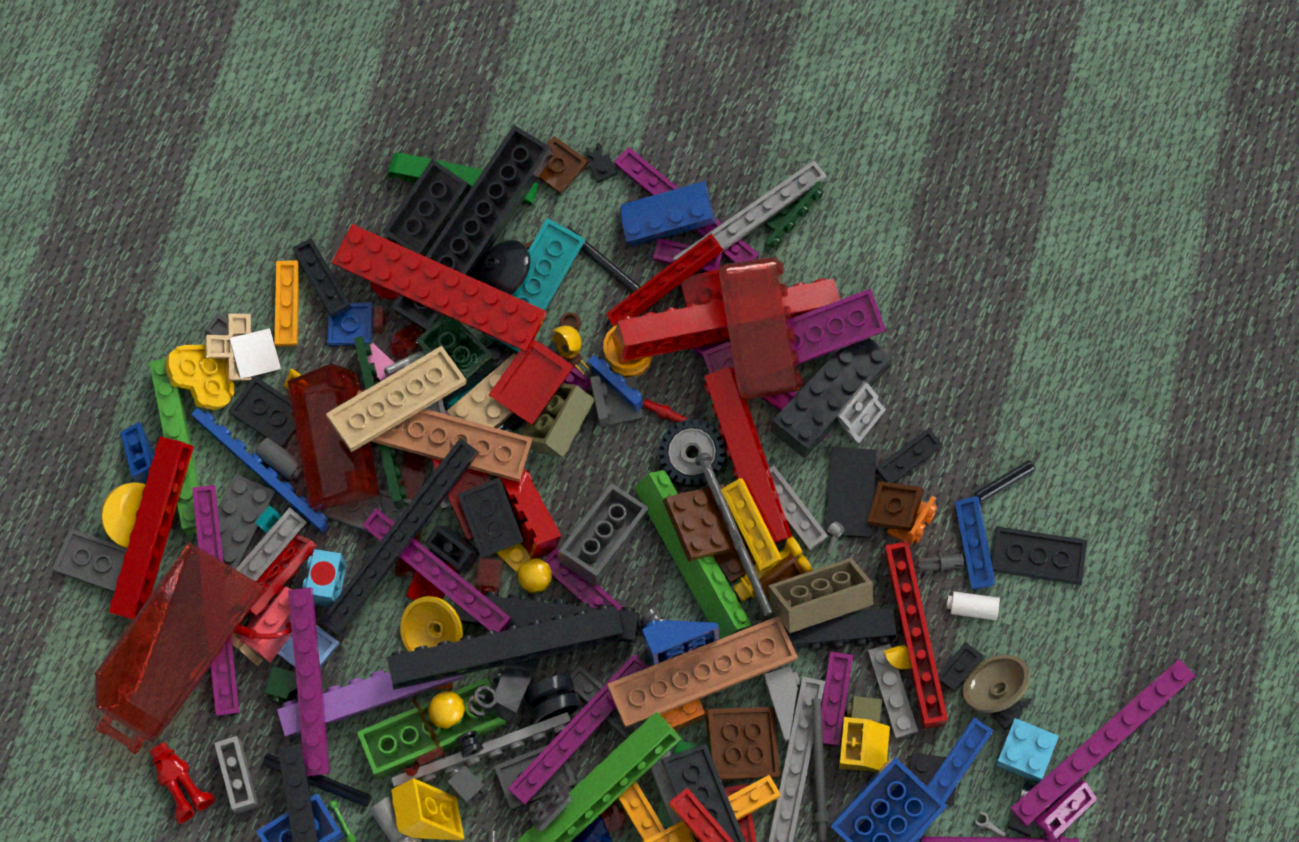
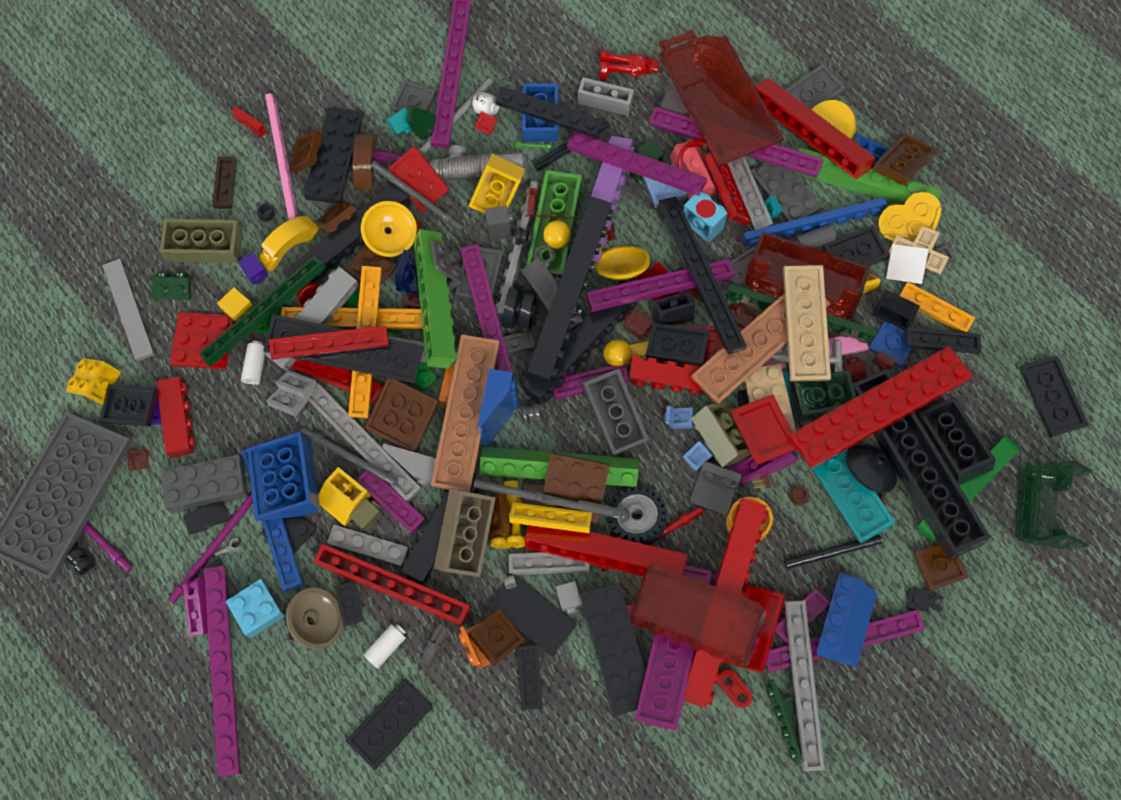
camera: 120 degrees right, 0 degrees up
yellow hair [551,325,582,359] -> none
blue plate [588,355,643,412] -> none
red plate [606,233,724,327] -> none
light grey slope [836,382,886,443] -> none
yellow tile [883,645,910,669] -> none
blue plate [955,496,996,590] -> none
black axle [974,460,1036,503] -> none
none -> light grey brick [556,581,582,615]
none -> dark grey slope [661,83,688,116]
none -> medium blue bracket [664,405,696,429]
none -> medium blue bracket [683,440,714,471]
none -> red plate [718,670,752,708]
none -> black piece [872,289,920,331]
none -> reddish brown plate [873,133,937,186]
none -> clear green windscreen [1015,461,1092,549]
none -> black plate [1020,355,1089,438]

